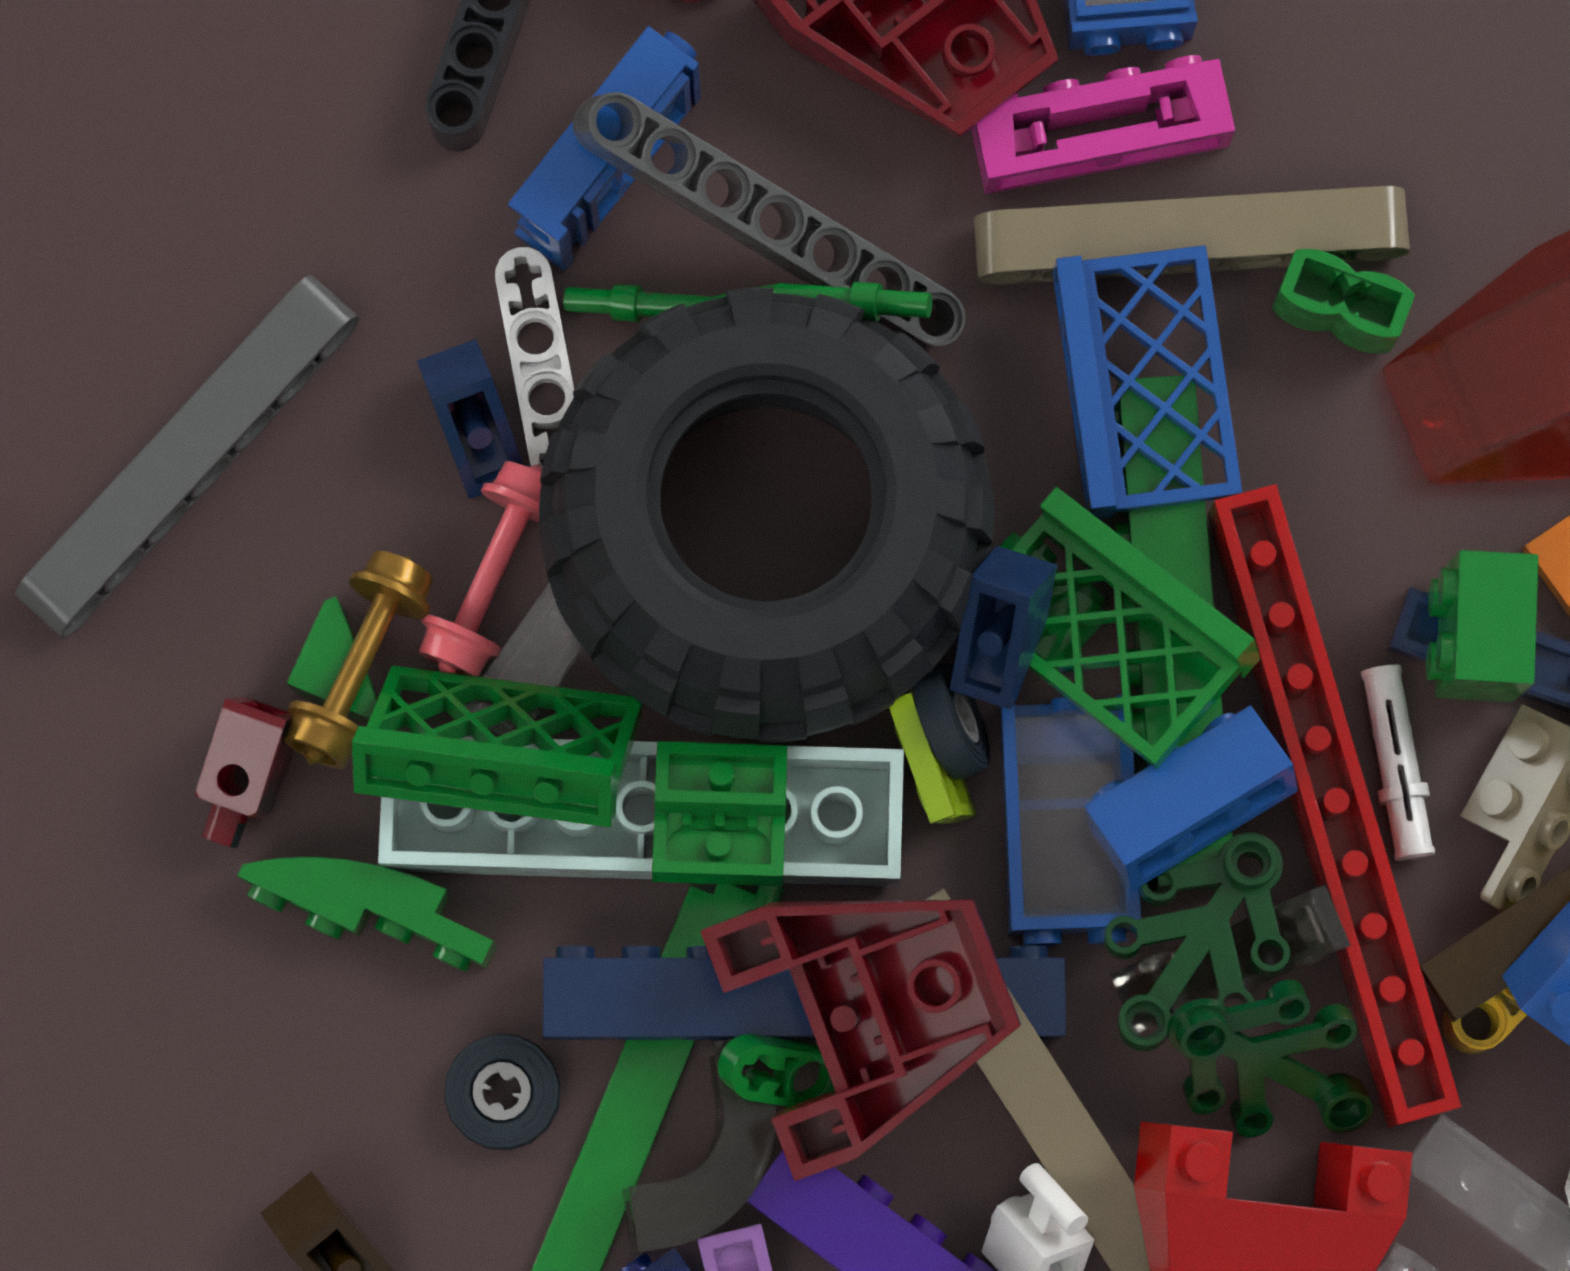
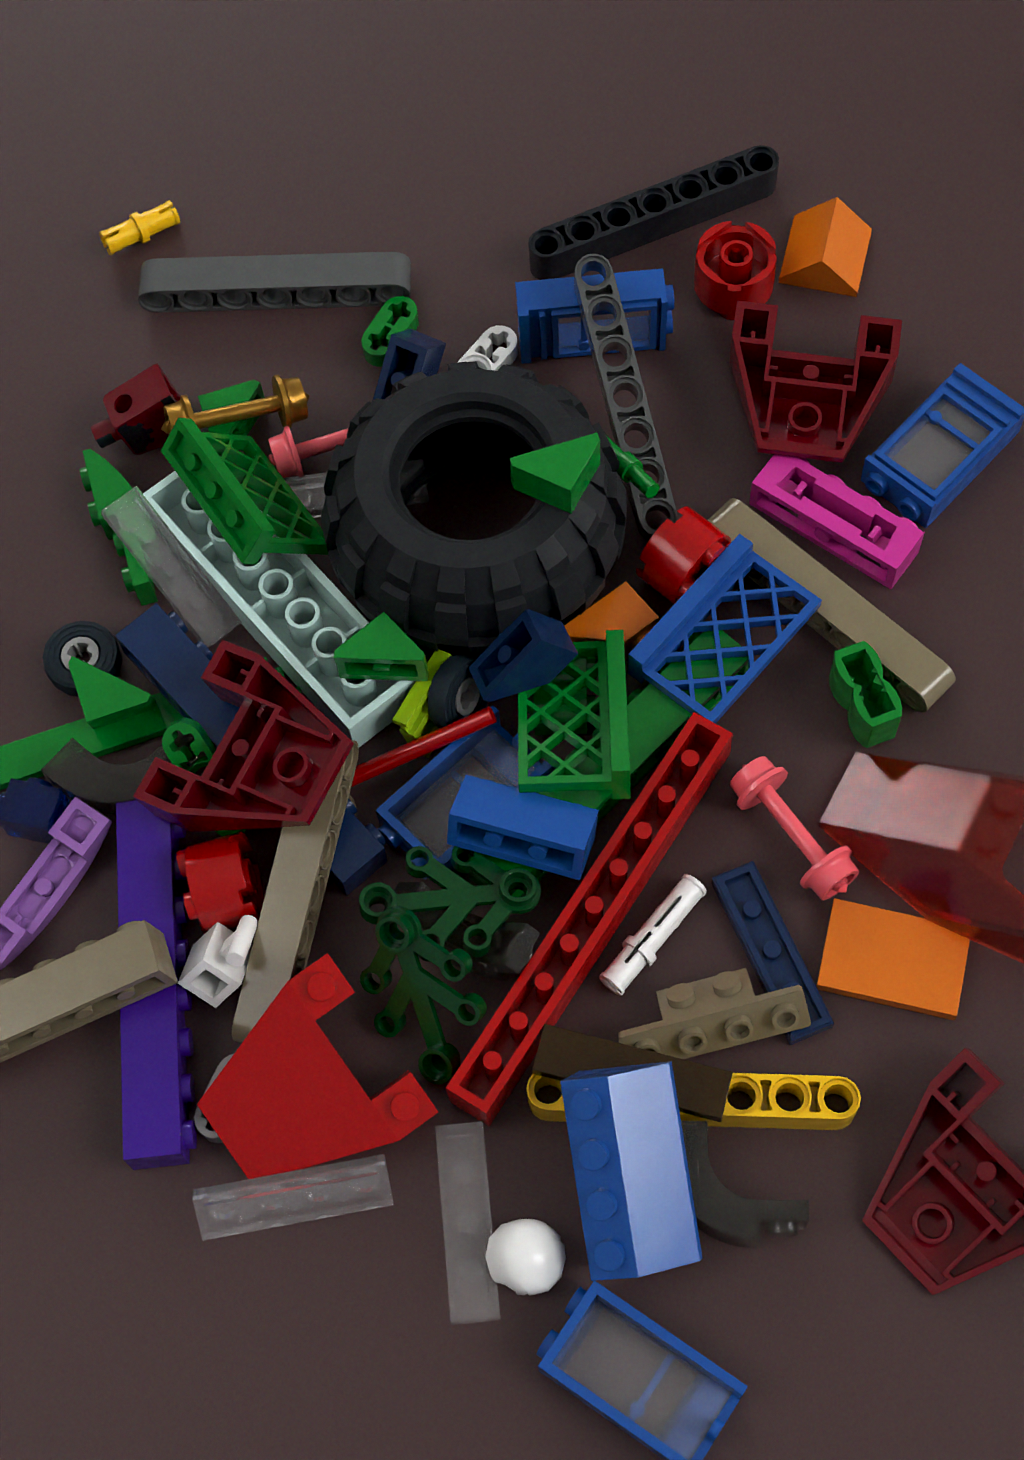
camera: 55 degrees right, 15 degrees down
green slope [652,741,788,886] -> none
green brick [1426,550,1538,702] -> none
none -> green slope [68,656,156,729]
none -> clear plate [101,486,242,648]
none -> red brick [176,832,265,933]
none -> green slope [334,612,429,681]
none -> red bar [351,706,497,787]
none -> green beam [361,296,419,367]
none -> green slope [509,433,600,514]
none -> orange slope [564,581,659,660]
none -> red brick [636,506,731,604]
none -> coral piece [730,756,859,901]

